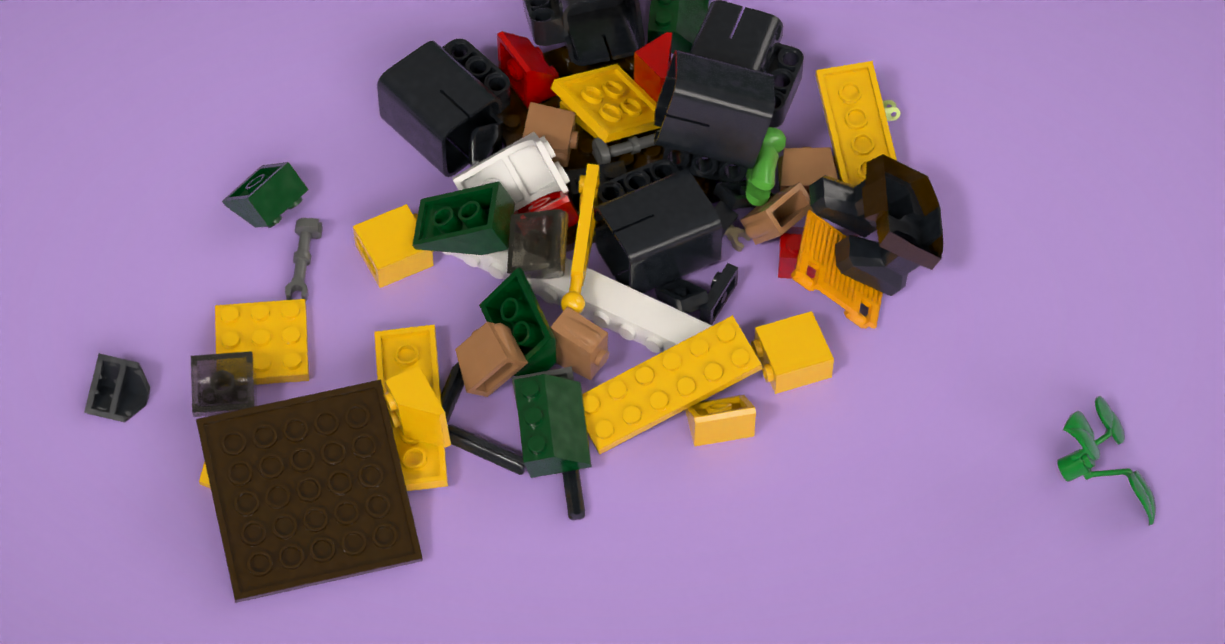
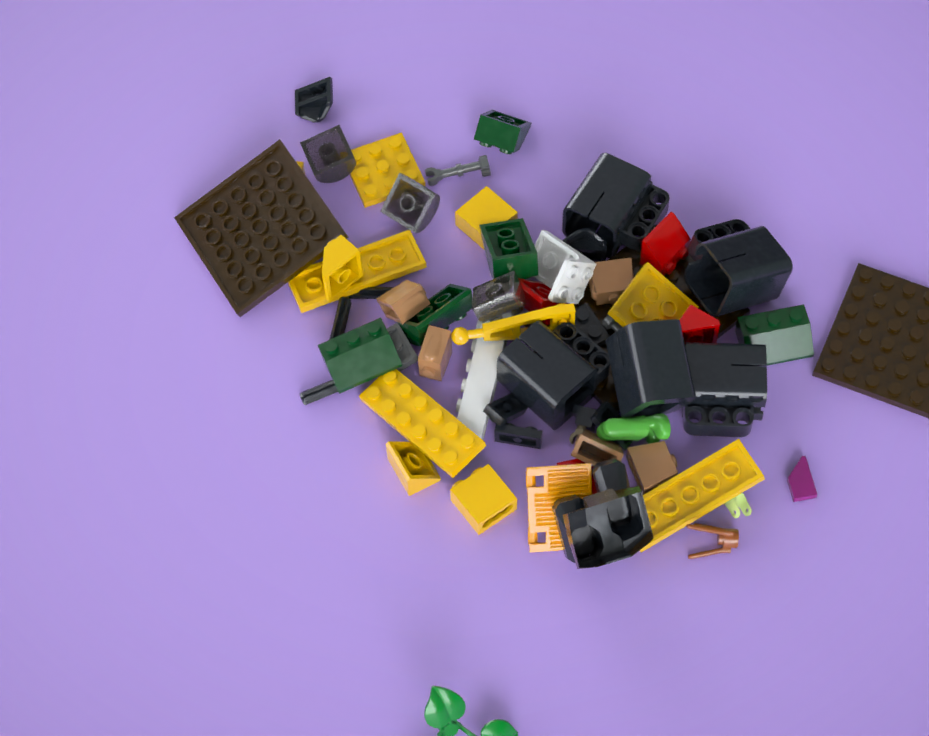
camera: 75 degrees right, 5 degrees up
none -> clear smoke brick [380,173,440,233]
none -> dark orange plant [686,523,739,559]
none -> magenta tile [787,456,817,502]

